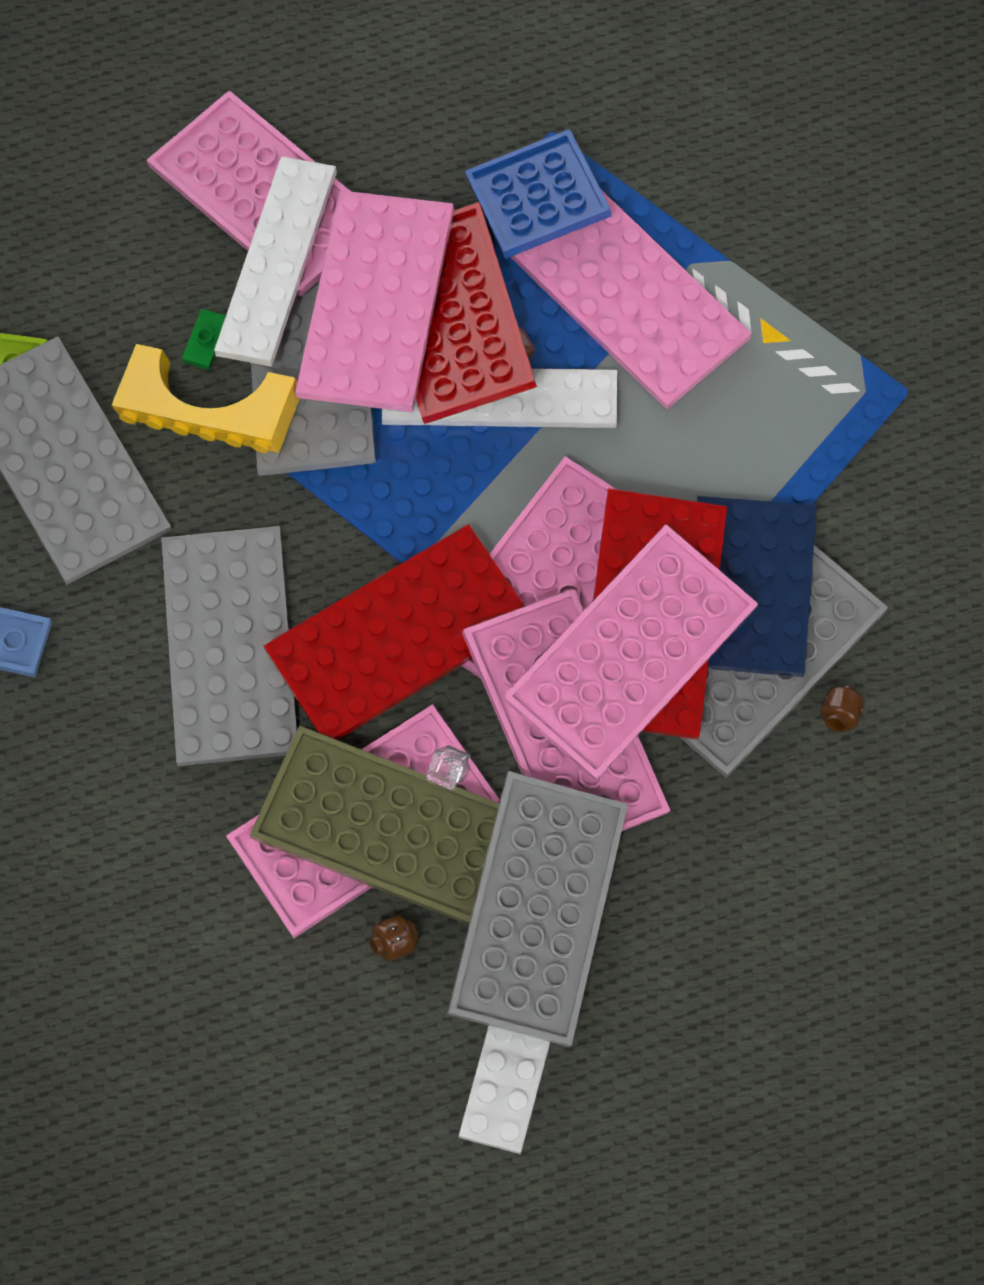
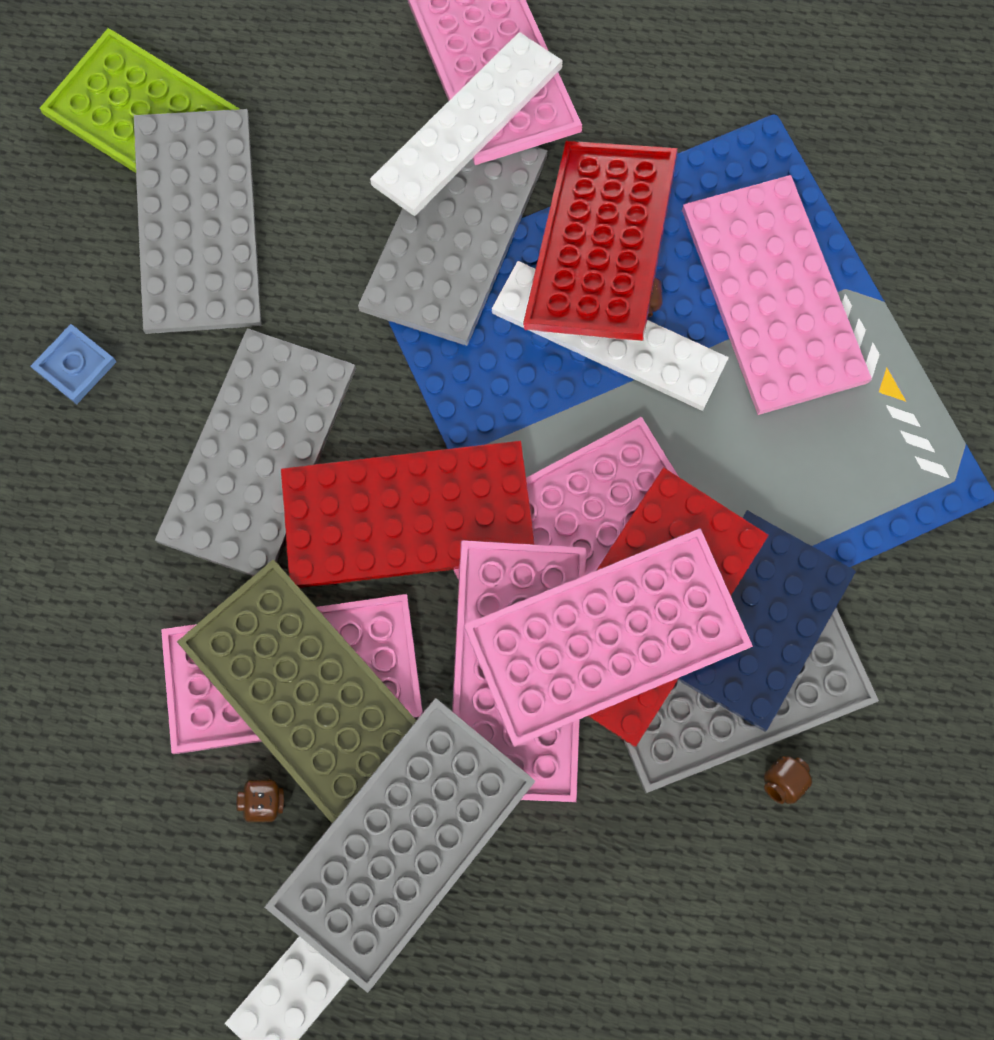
camera: 25 degrees right, 5 degrees up
yellow arch [112,344,300,453] -> none
green plate [182,309,226,370] -> none
bright pink plate [295,190,454,412] -> none
clear brick [425,745,470,791] -> none
blue plate [465,129,612,259] -> none

